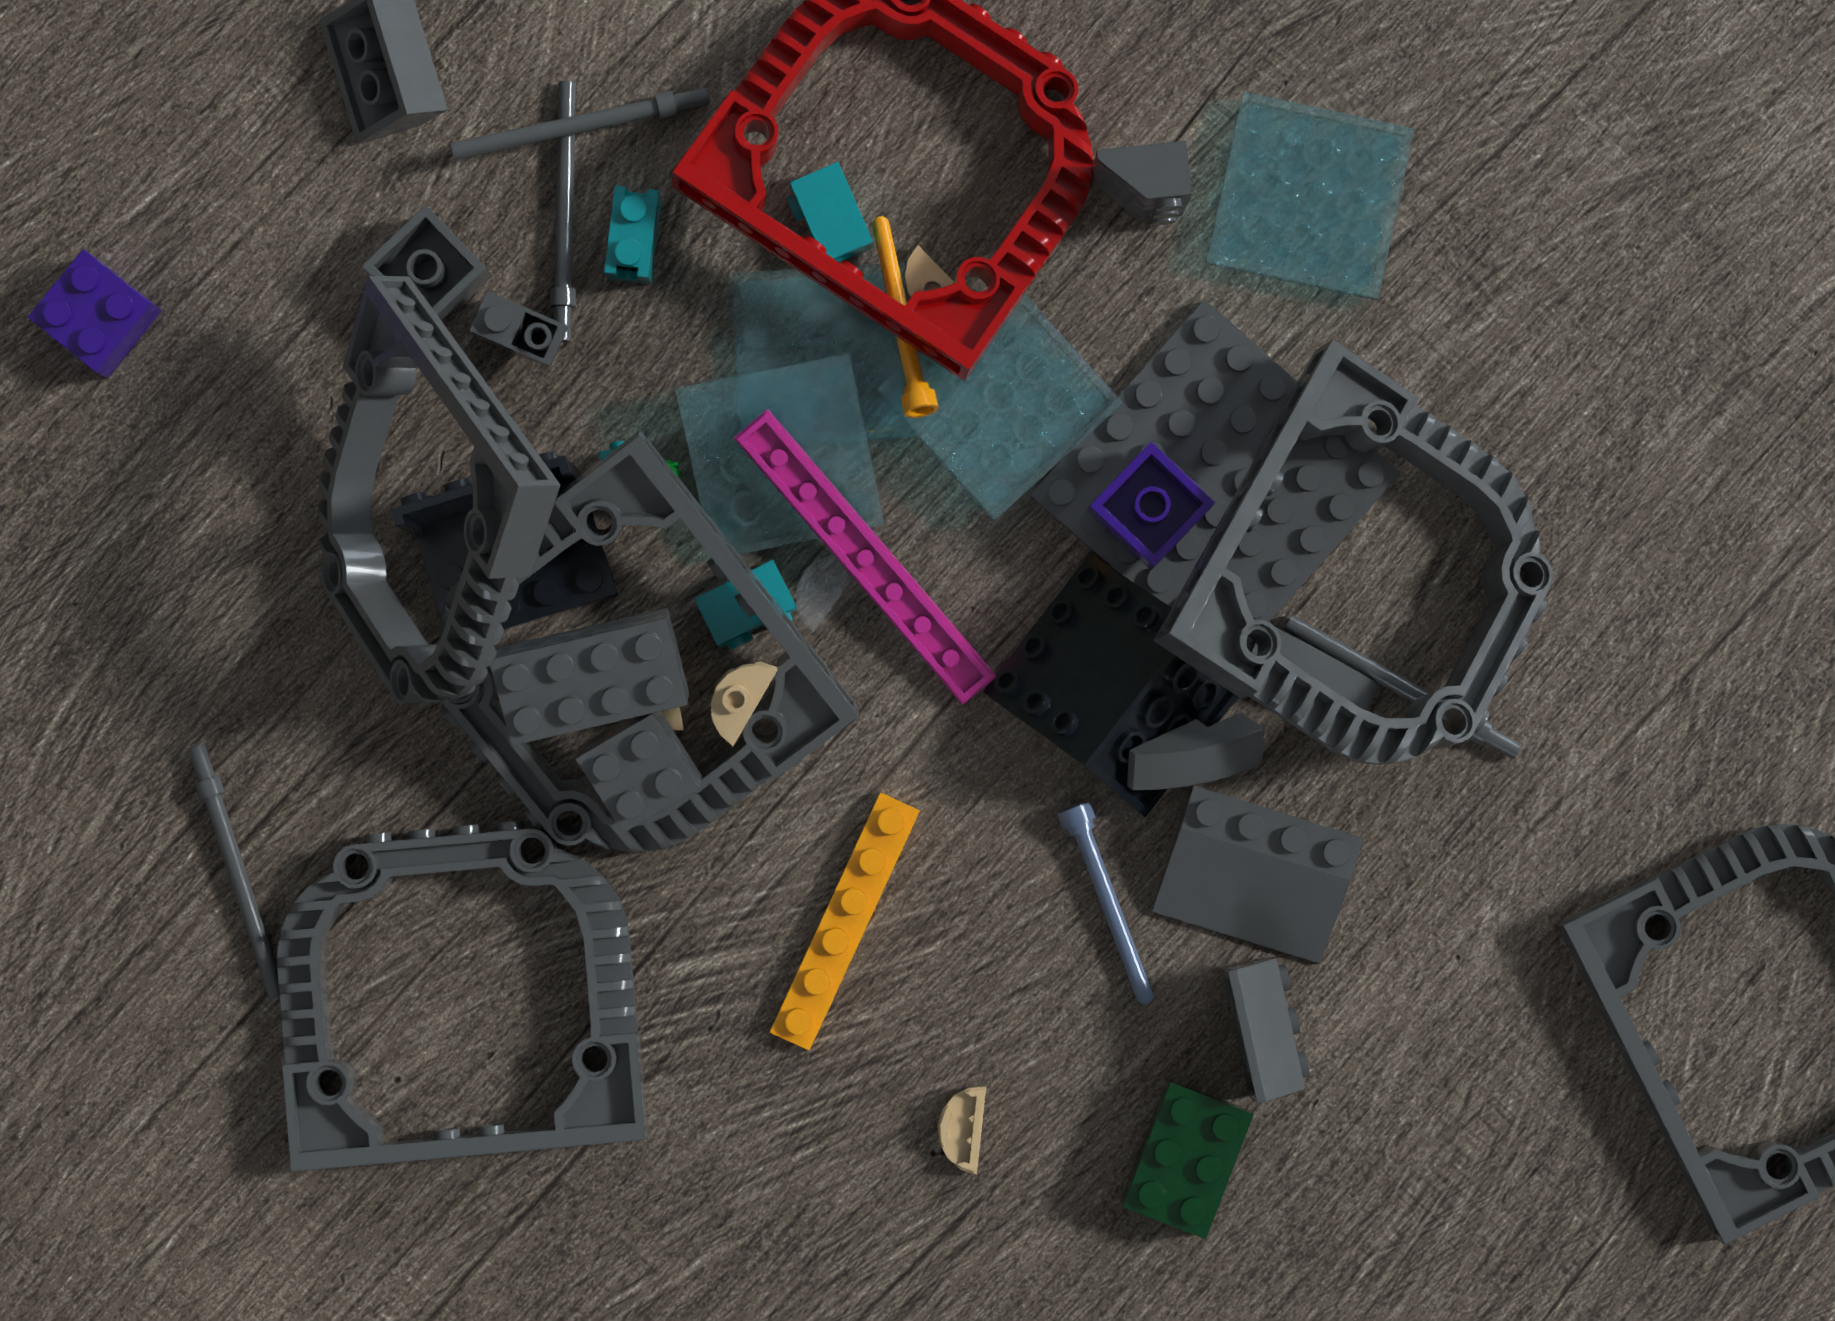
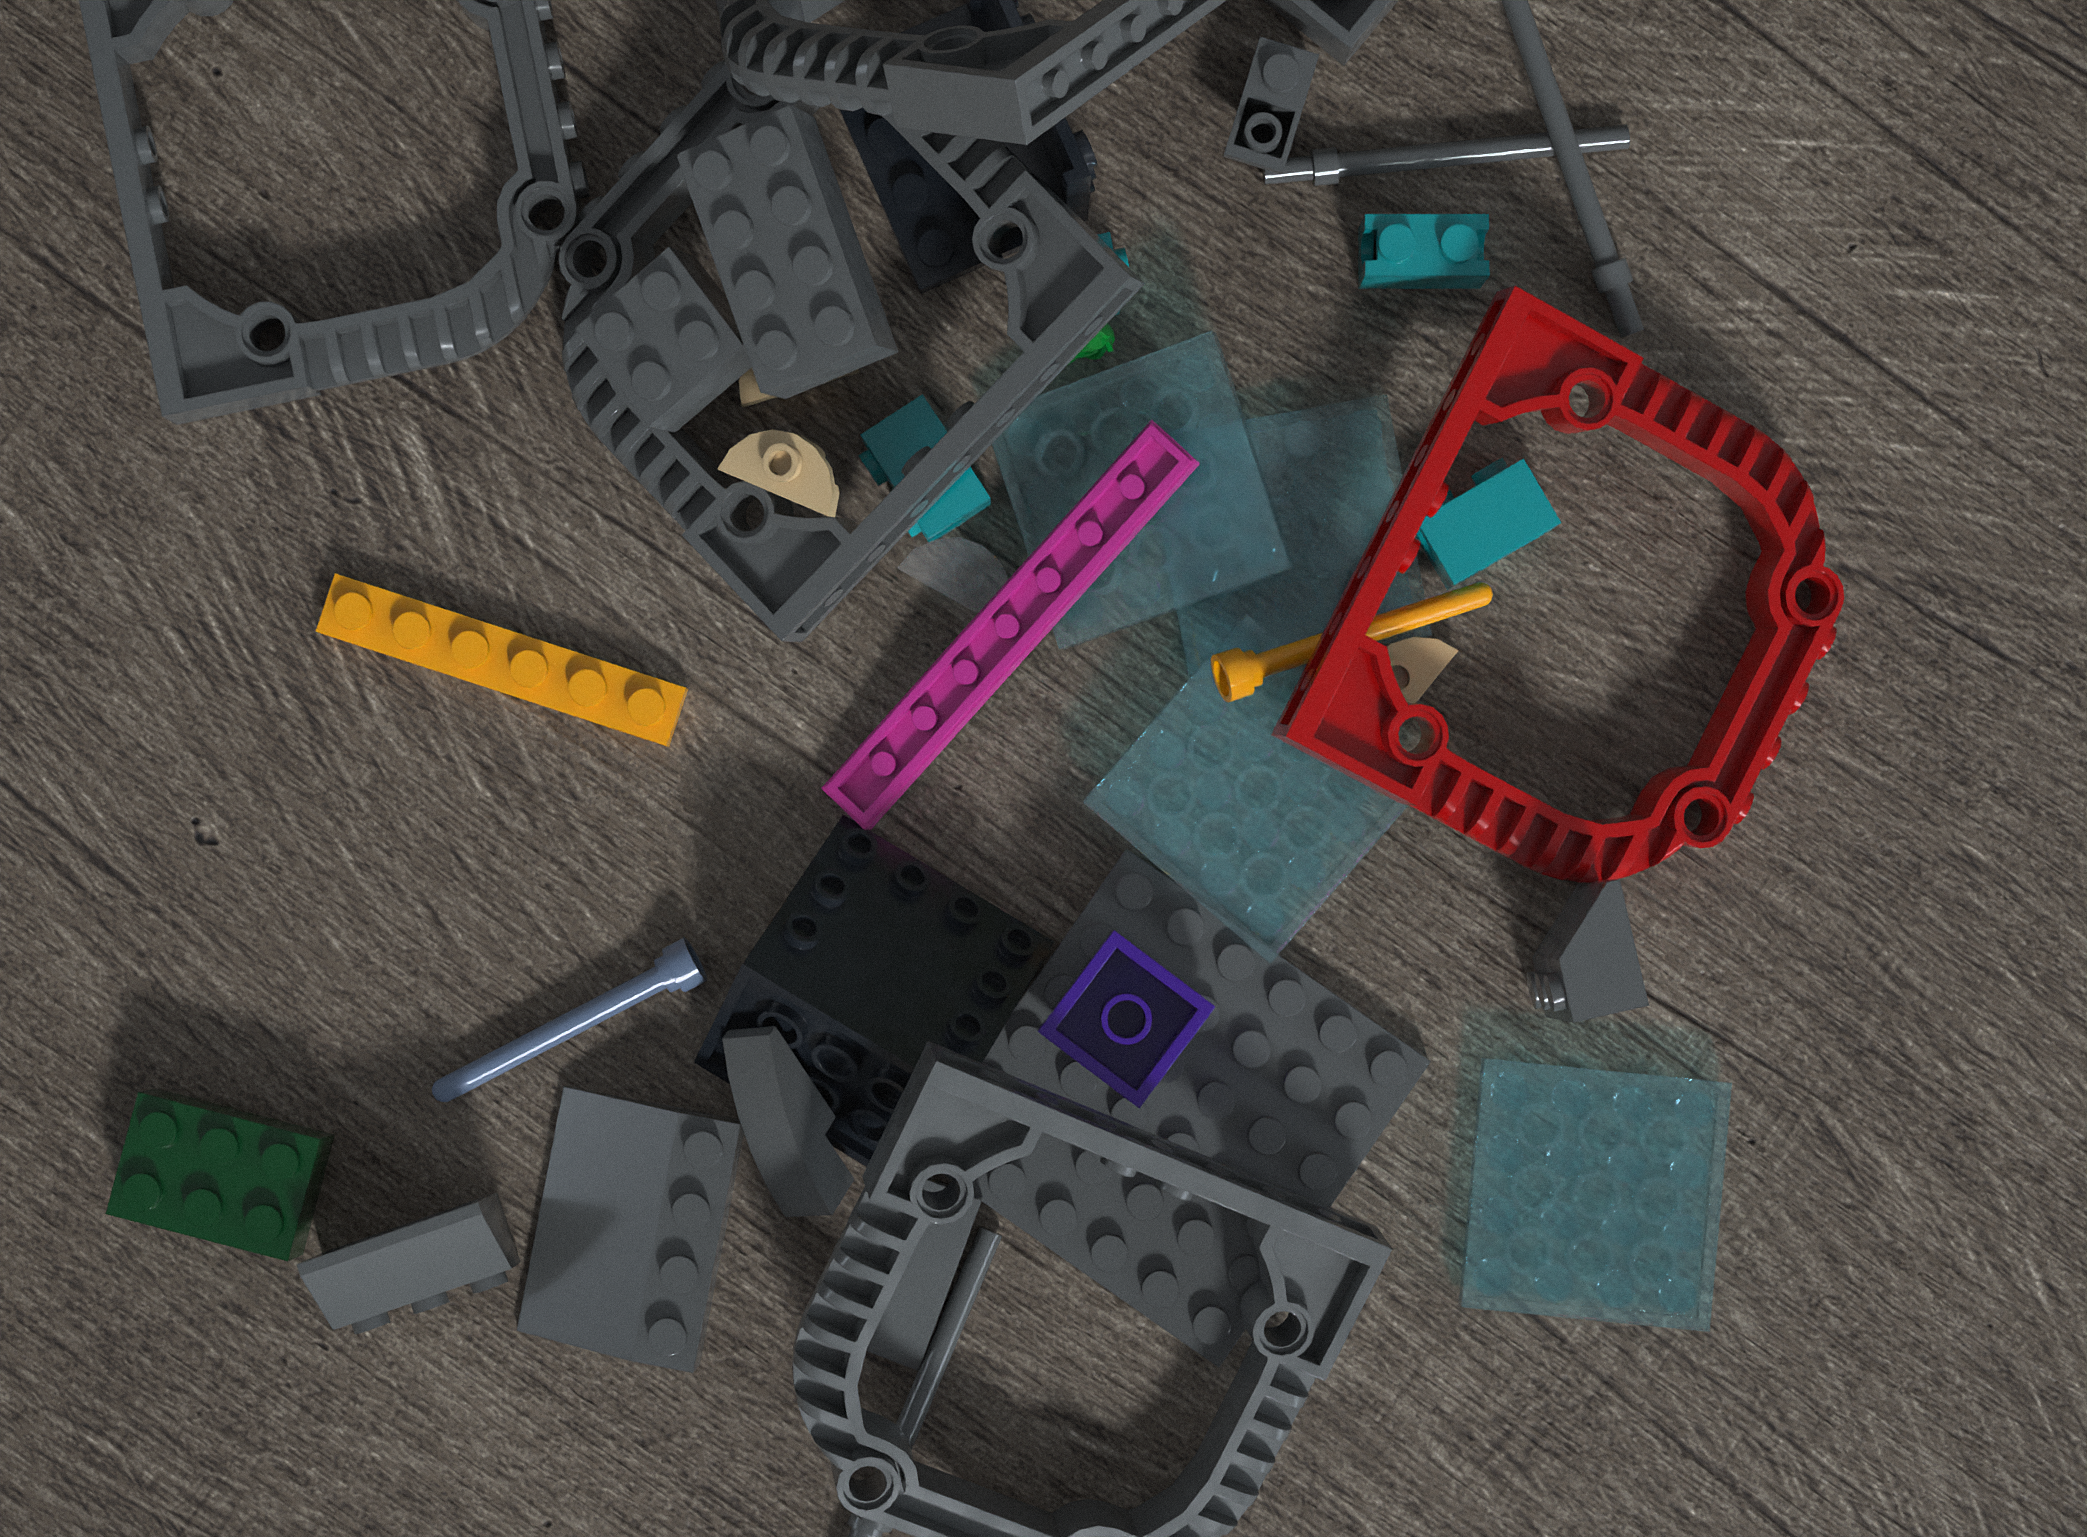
camera: 80 degrees right, 0 degrees up
tan plate [938,1085,986,1175] -> none

